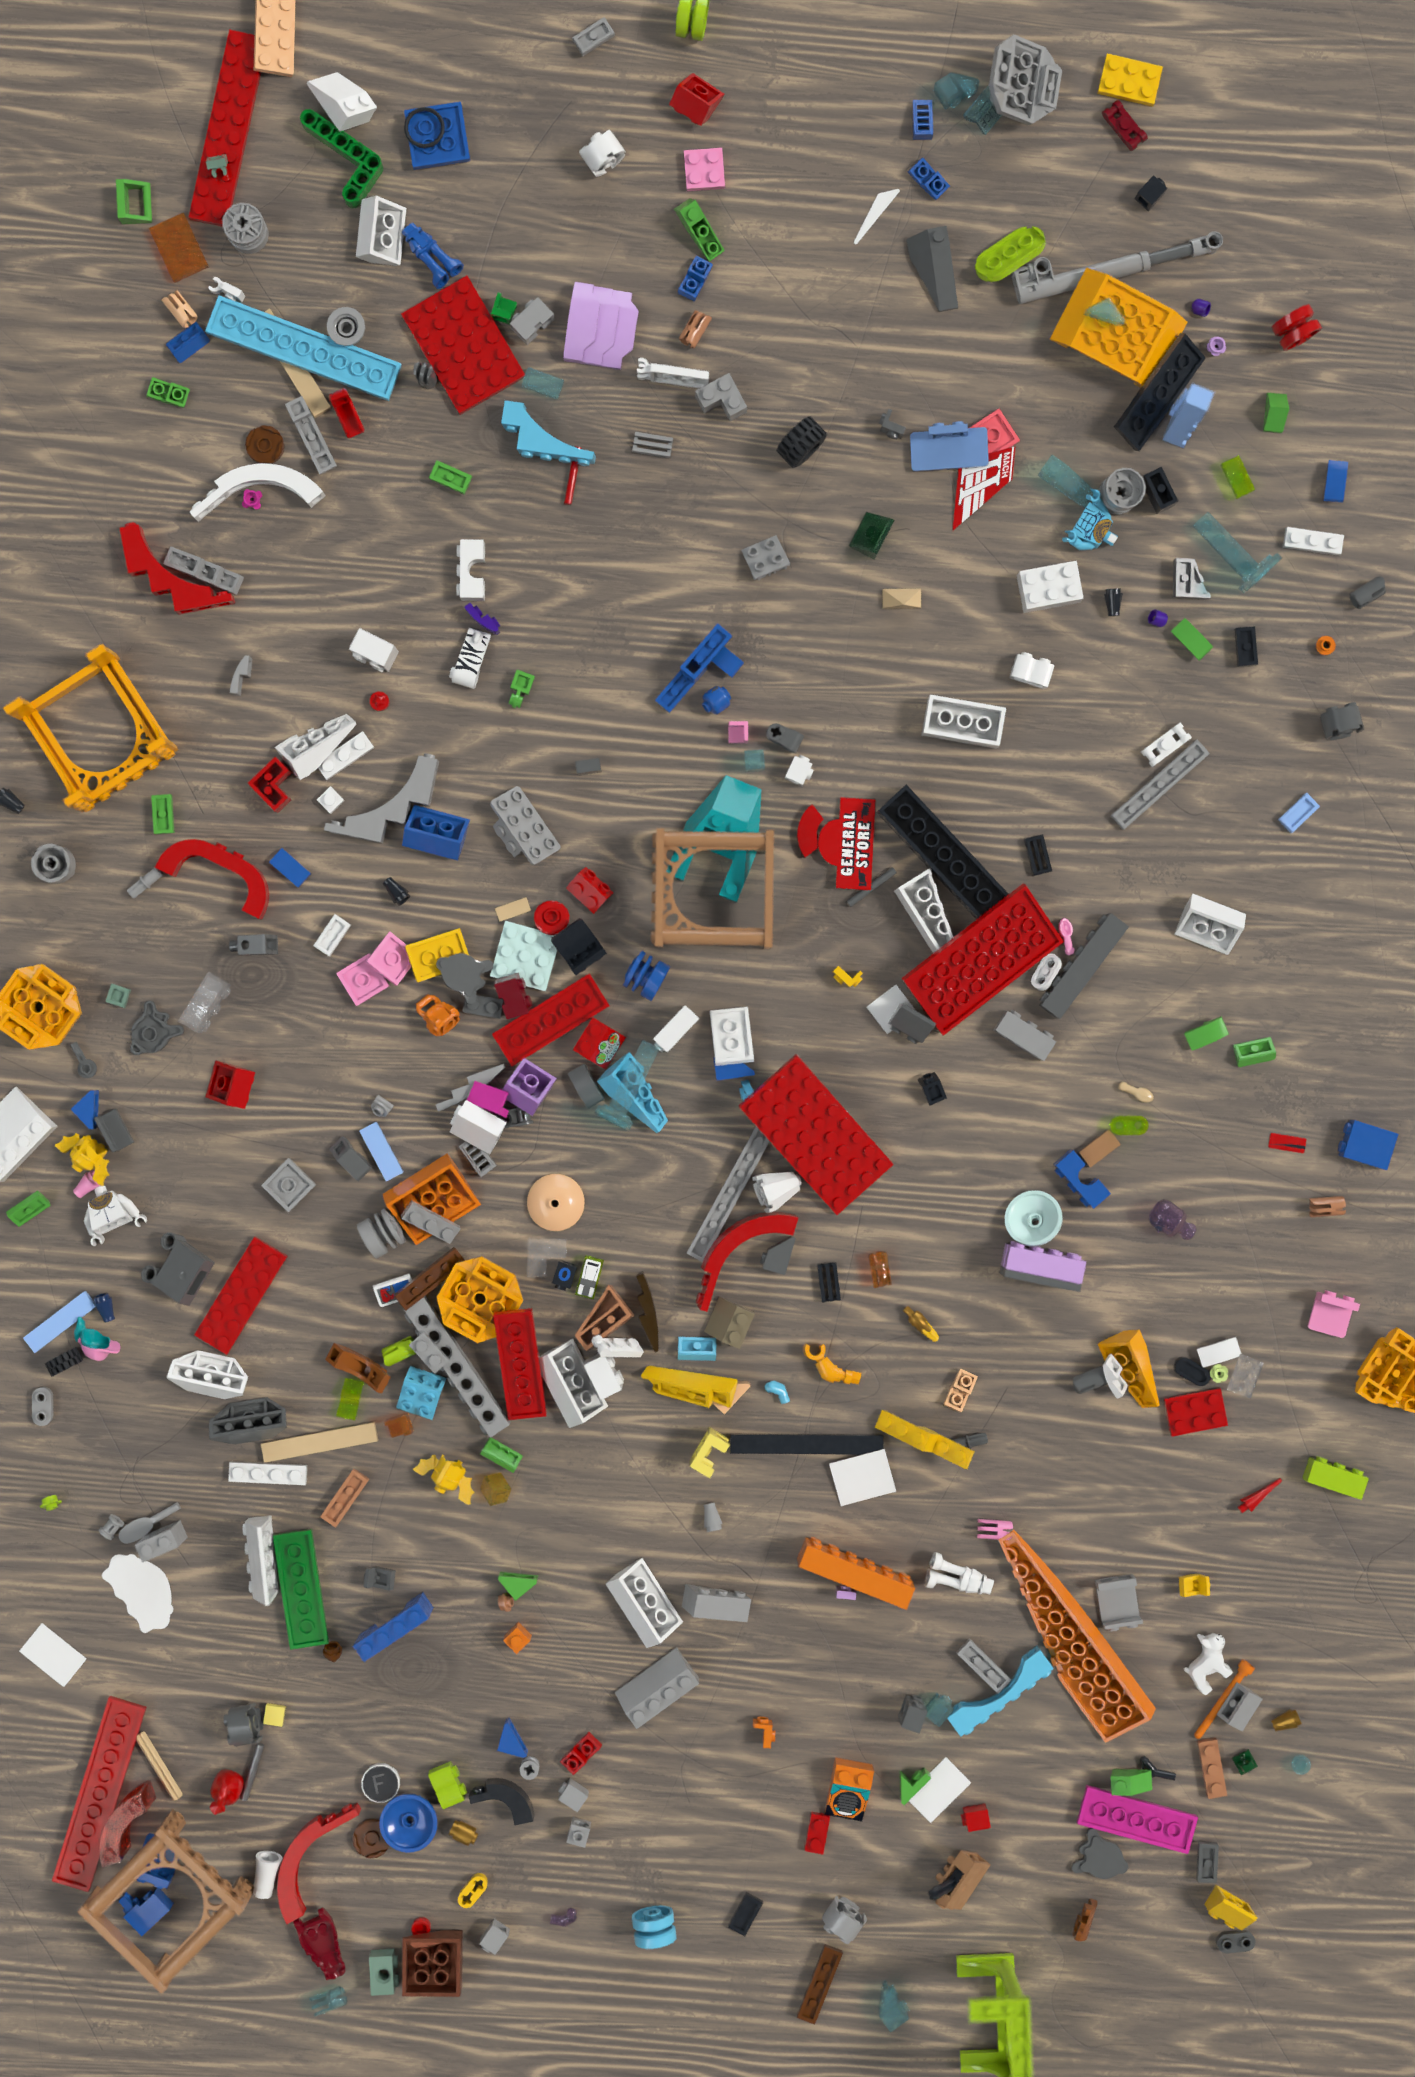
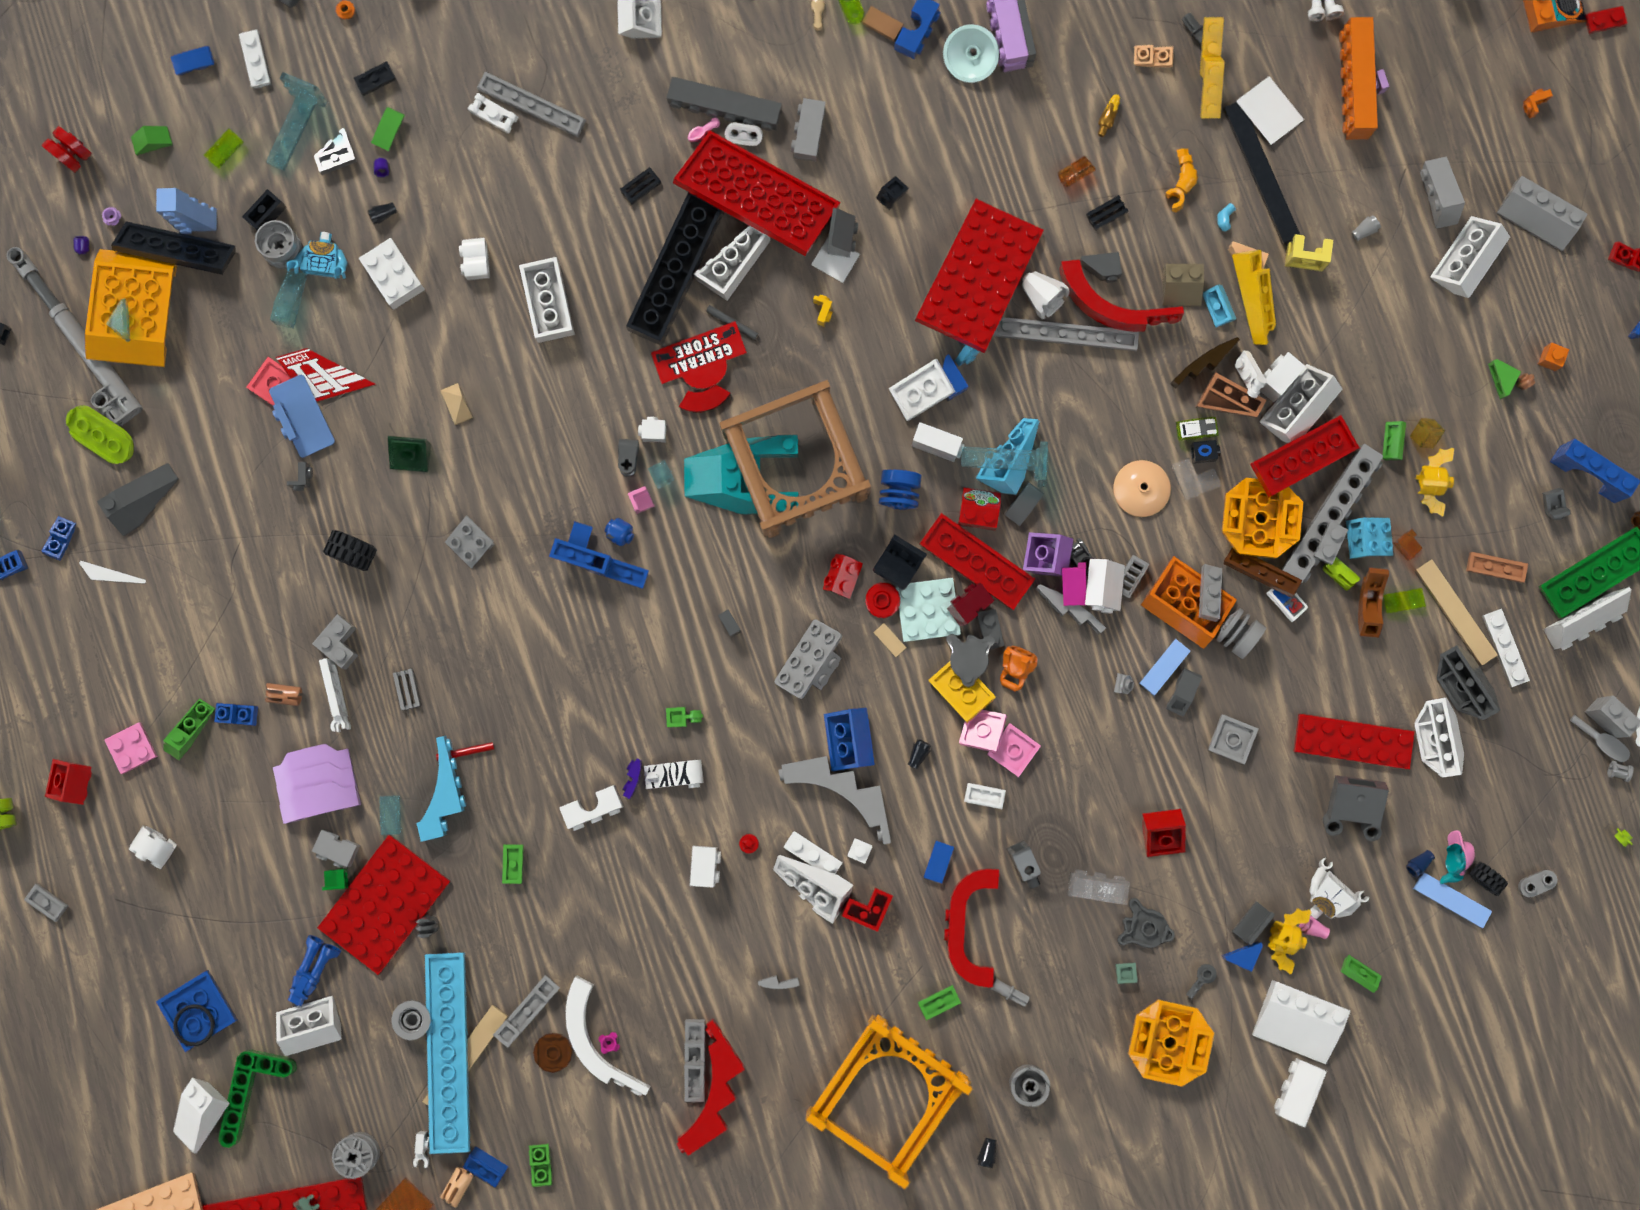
camera: 110 degrees left, 5 degrees down
red animal [329,388,365,439] -> none

